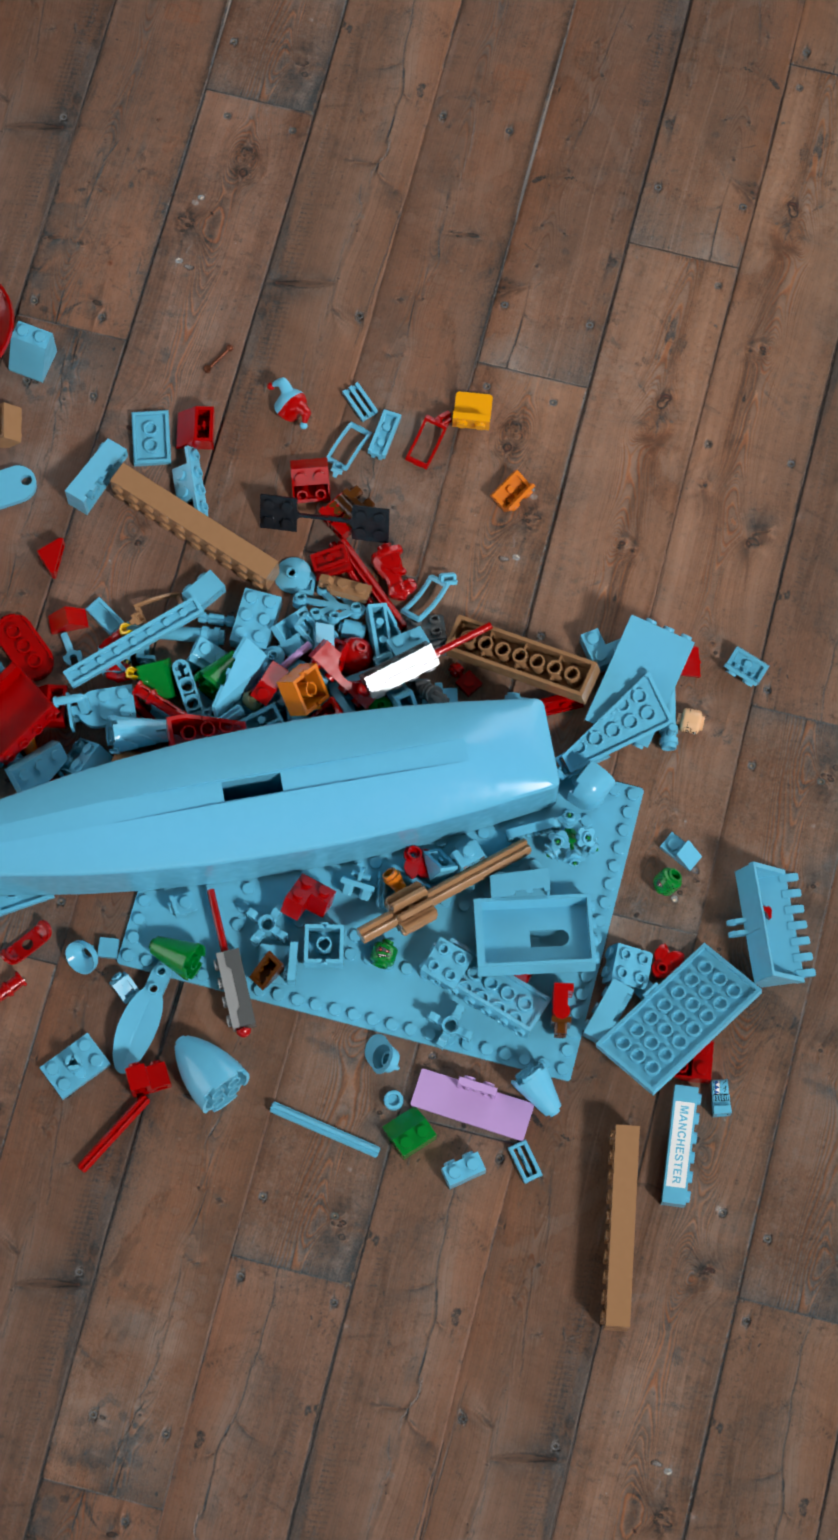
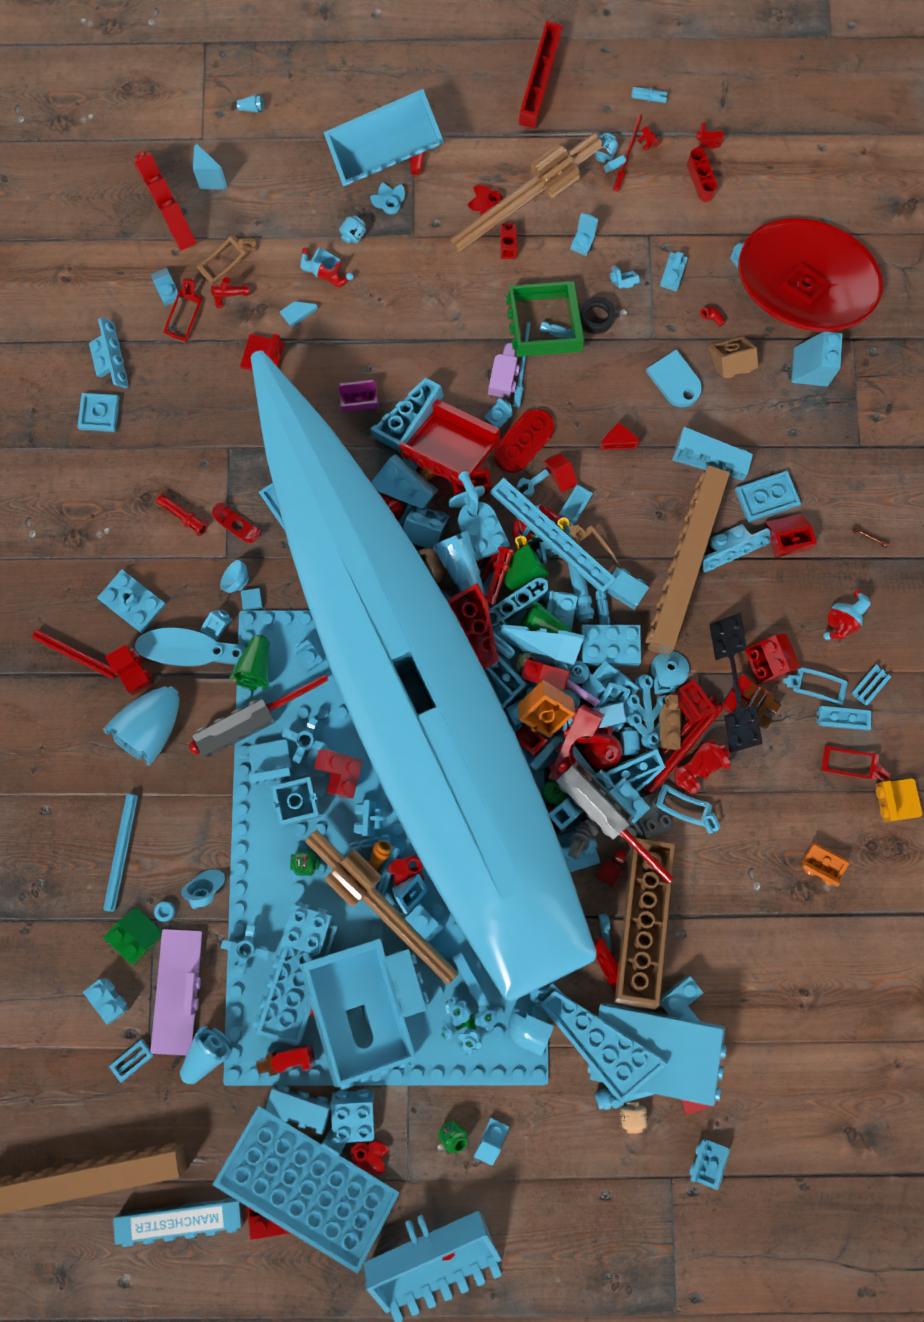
camera: 75 degrees right, 5 degrees up
reddish brown slope [249,951,284,991] -> none
medium azure leg [711,1079,732,1117] -> none

